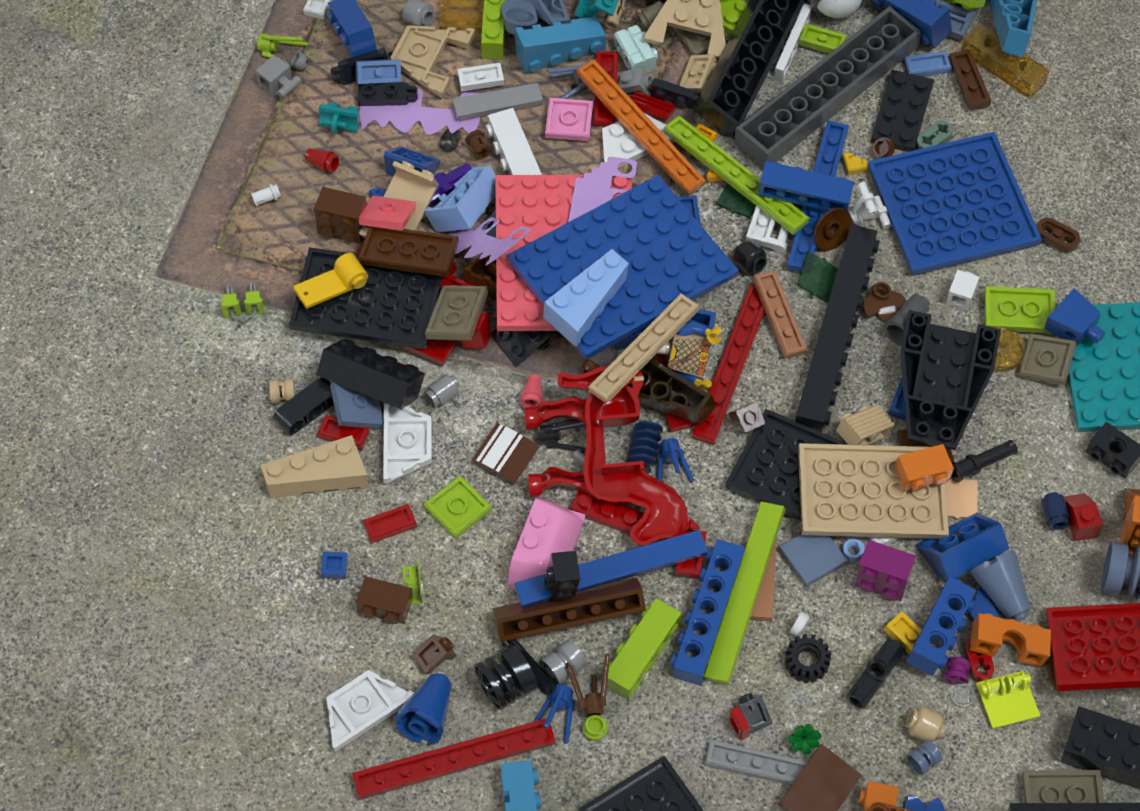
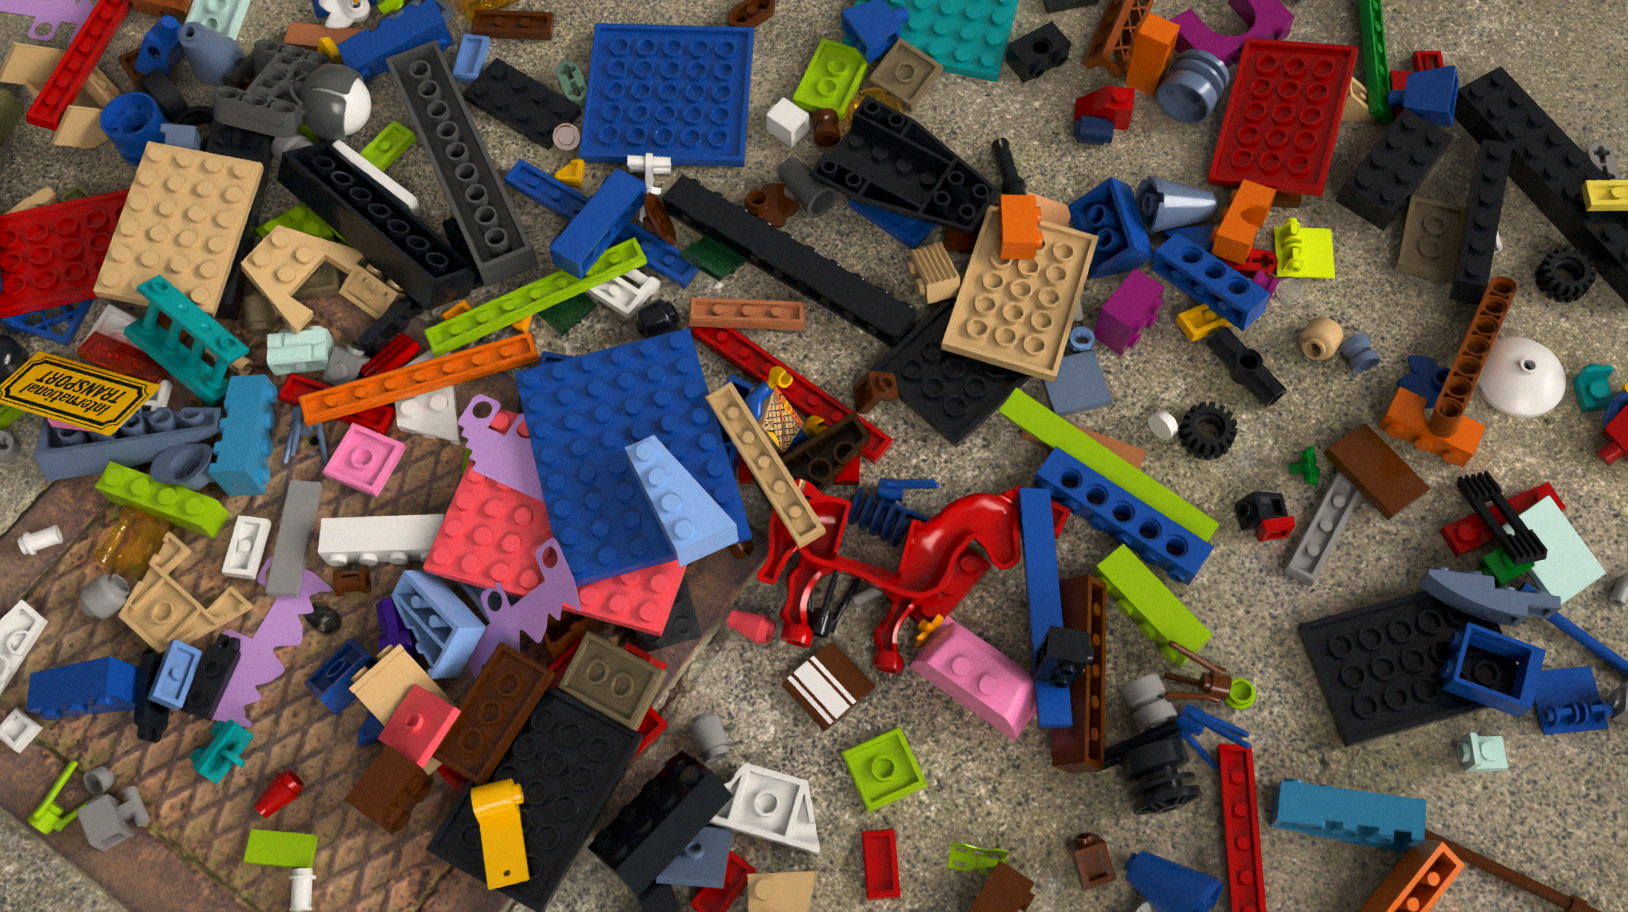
camera: 70 degrees left, 5 degrees up
none -> lime tile [243,829,319,869]
none -> reddish brown wheel [812,108,841,147]
none -> light orange plant [915,614,944,648]

